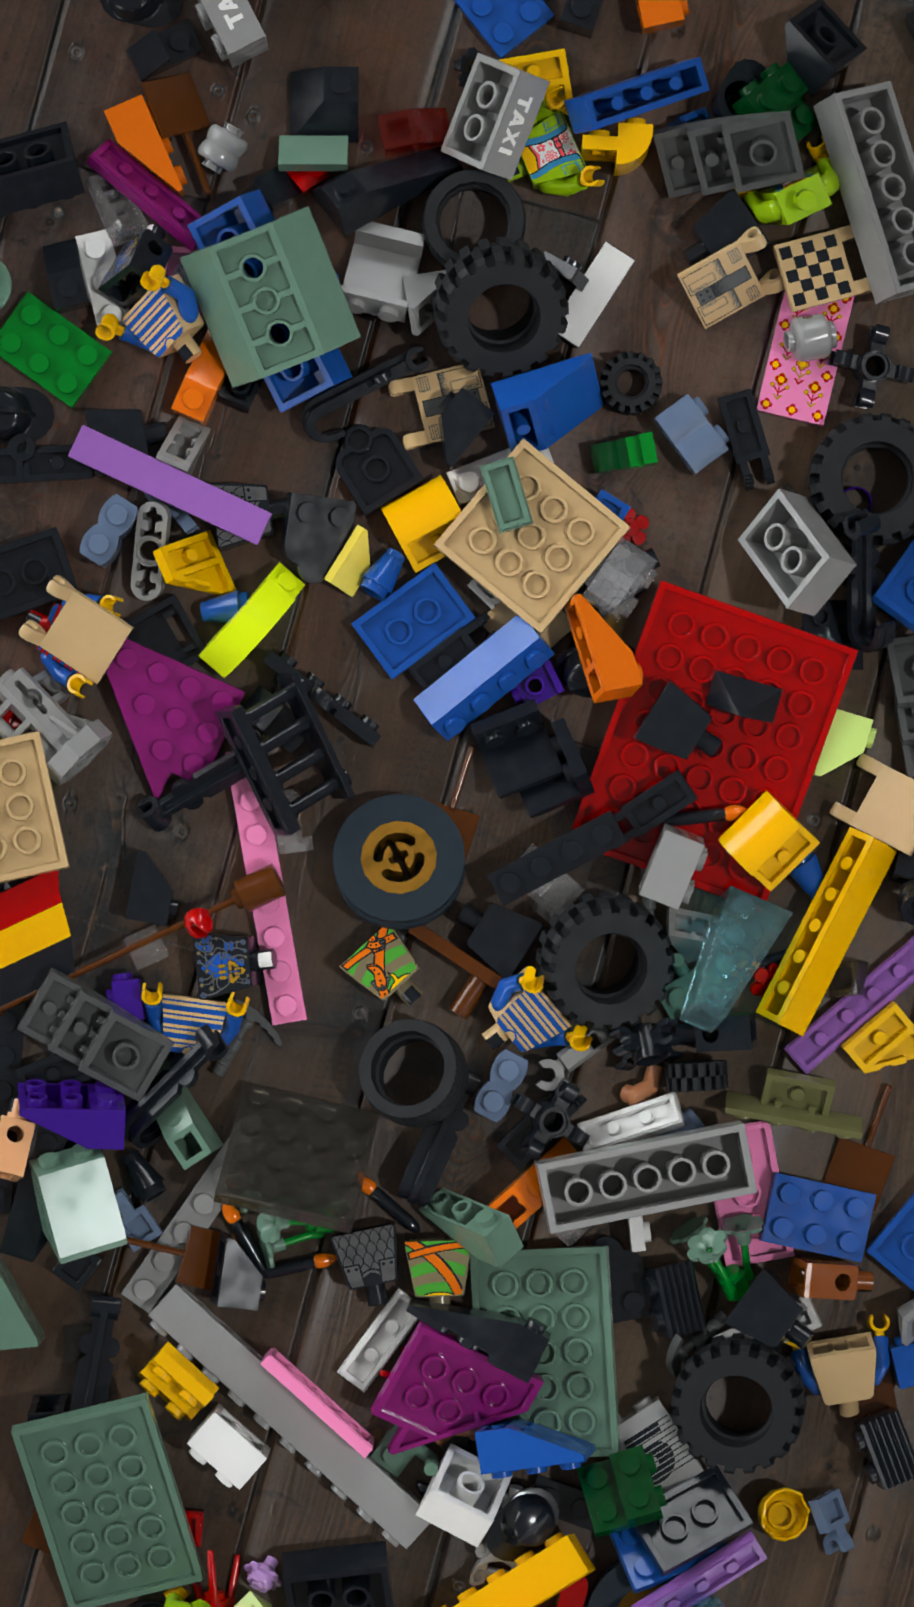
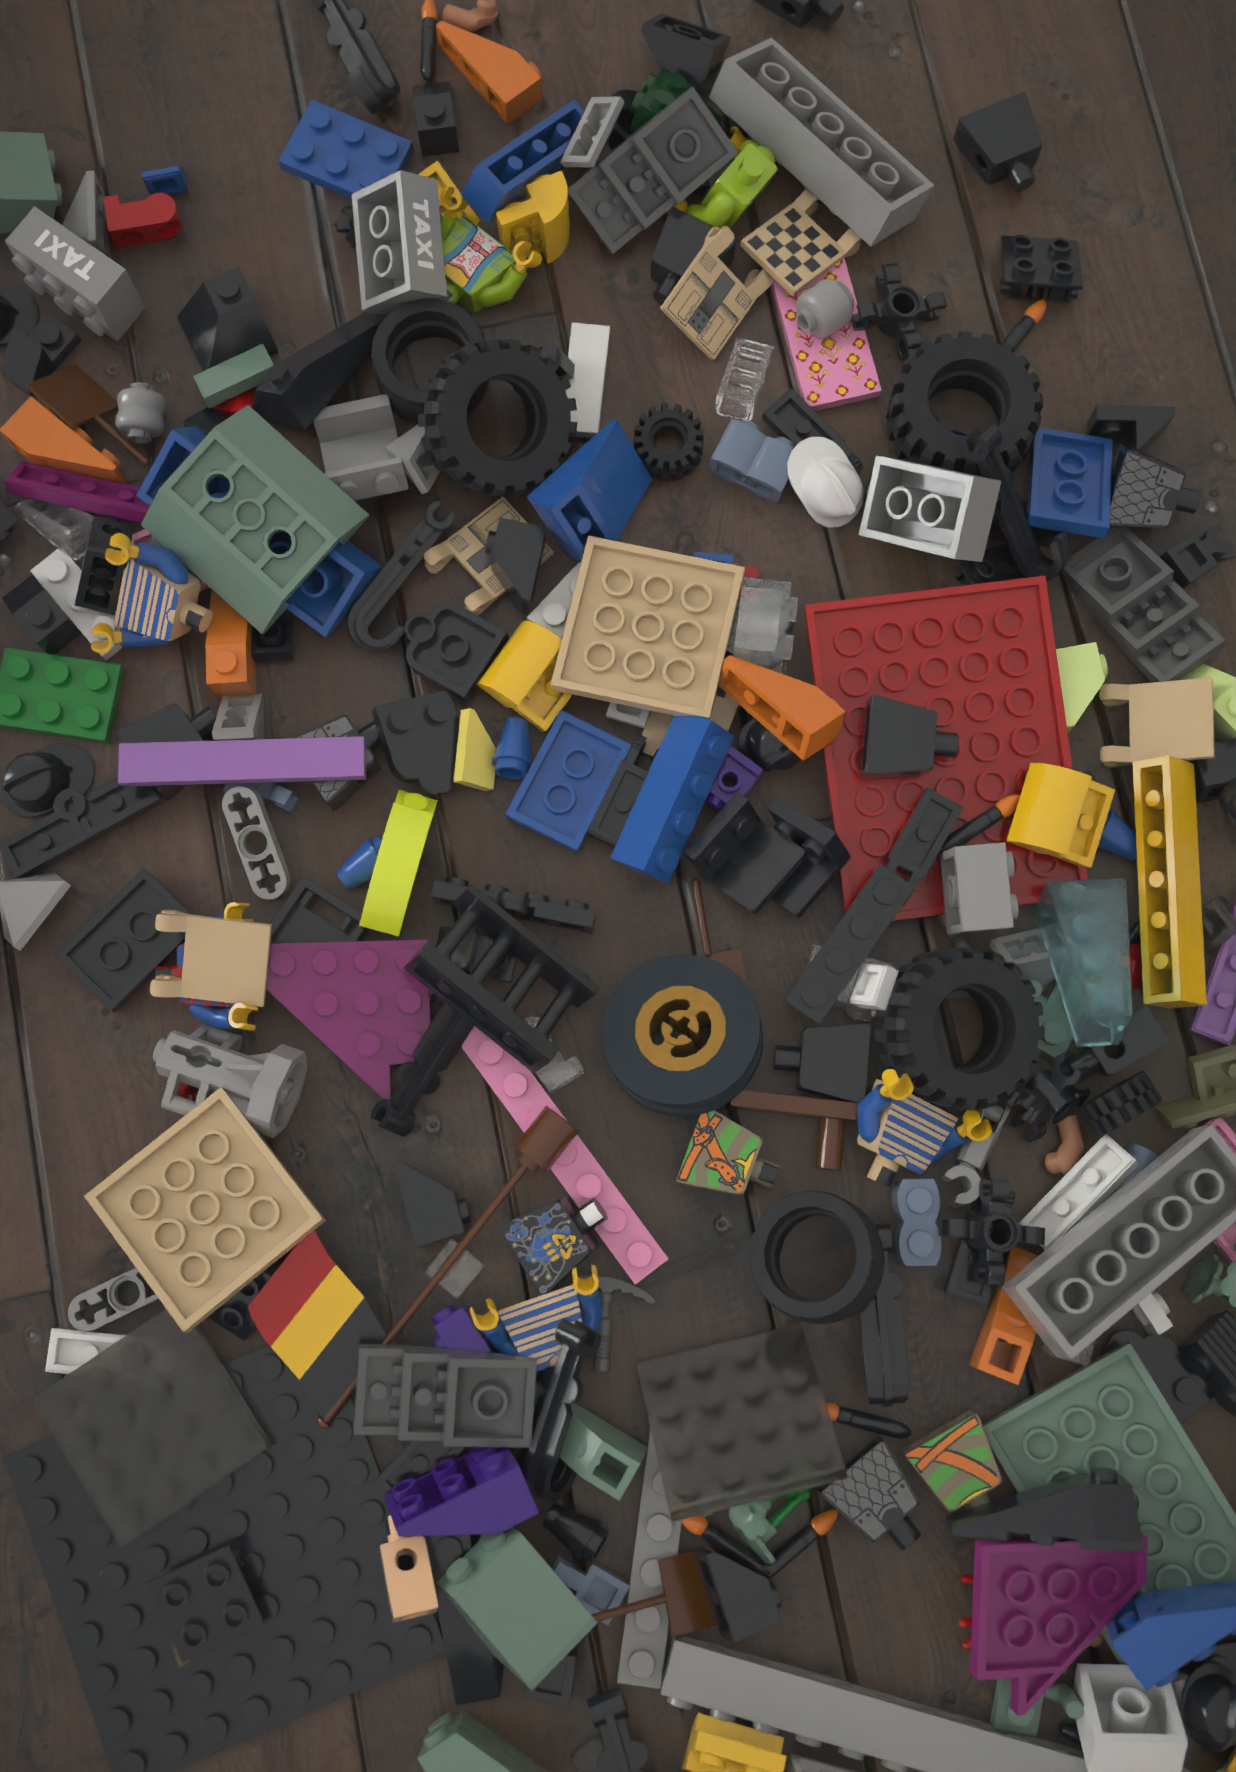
camera: 25 degrees left, 10 degrees down
sand blue brick [79,494,139,568] -> none
yellow wing [153,530,236,595] -> none
red hinge [184,908,213,939] -> none
bright pink tile [261,1347,374,1458] -> none
white tile [337,1287,419,1393] -> none
clear red slope [378,108,449,157] -> none
sand green slope [419,1188,524,1268] -> none
sand green tile [480,456,533,534] -> none
leg [589,432,658,474] -> none
black slope [706,670,783,723] -> none
none -> light grey slope [560,96,625,167]
none -> clear slope [715,337,774,421]
none -> white piece [787,437,863,527]
none -> white tile [850,964,899,1011]

